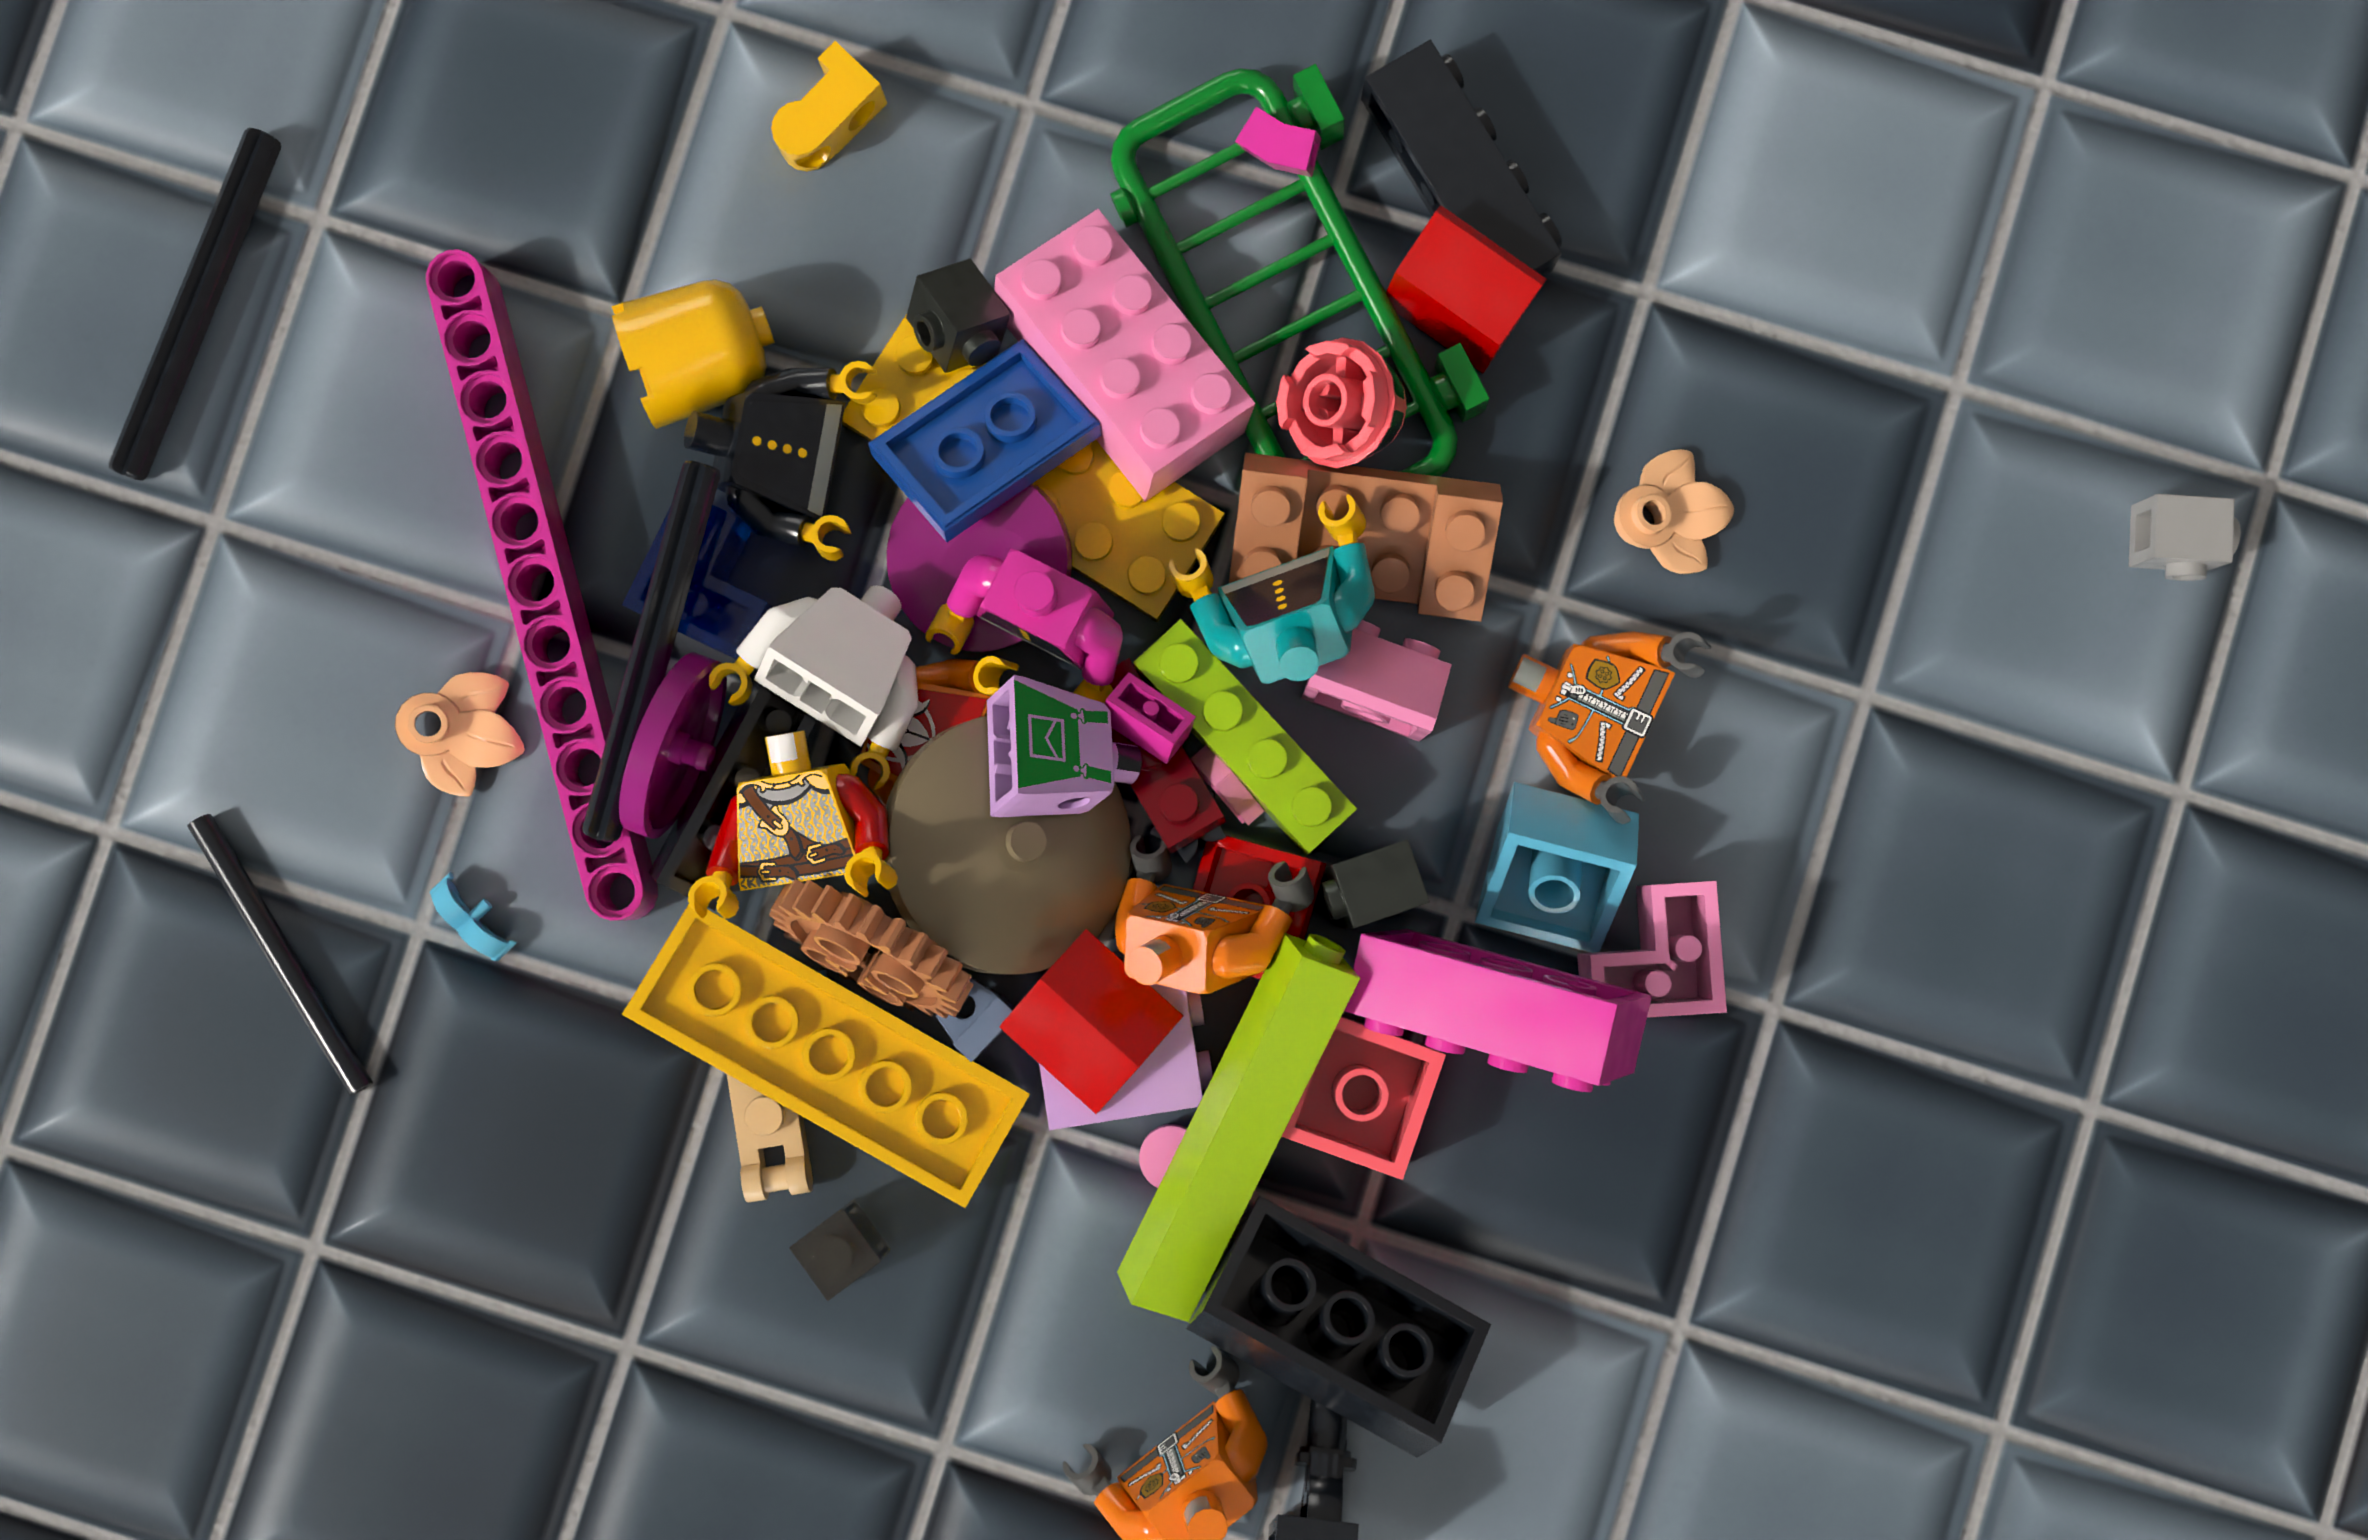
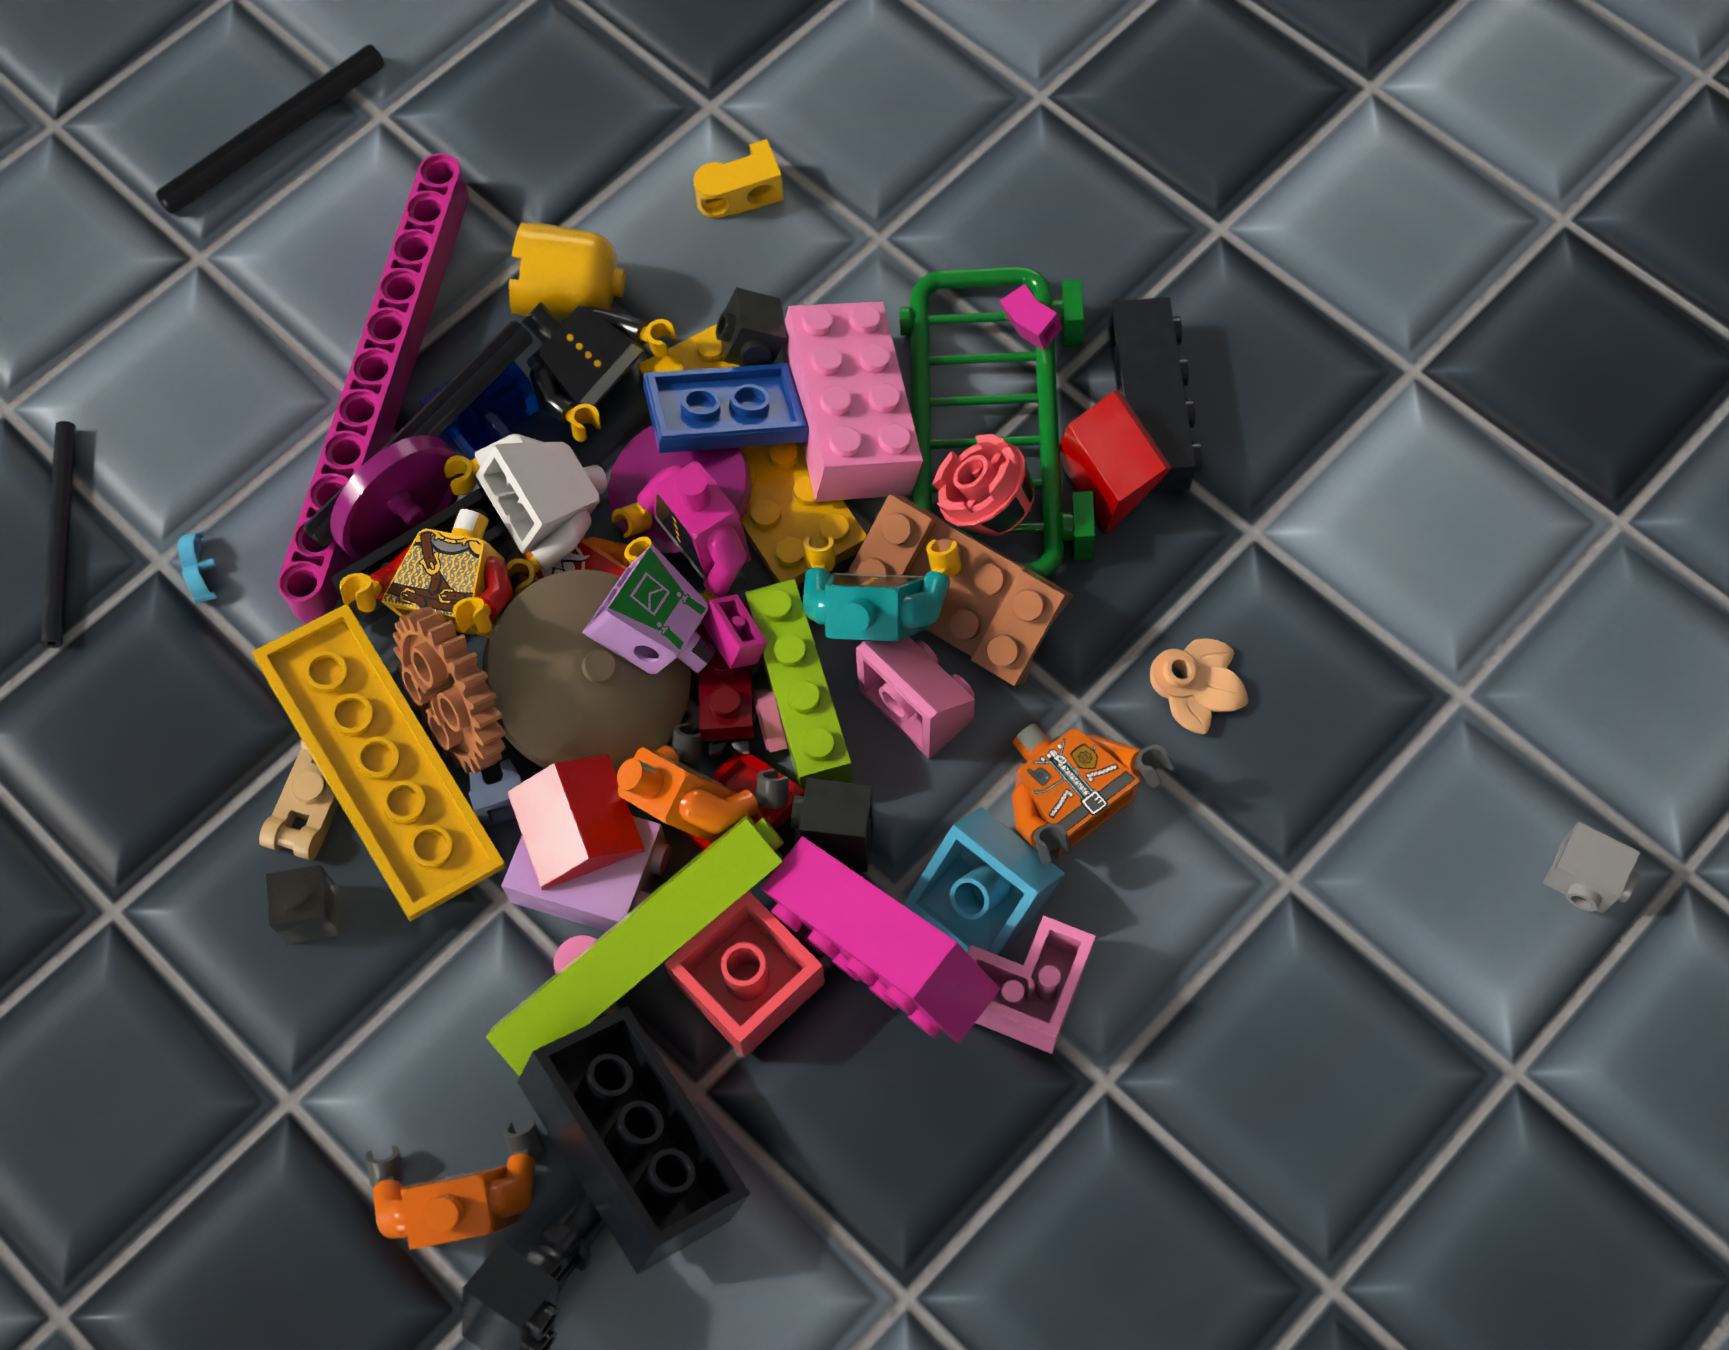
camera: 25 degrees right, 20 degrees down
light nougat plate [395,672,525,797] -> none

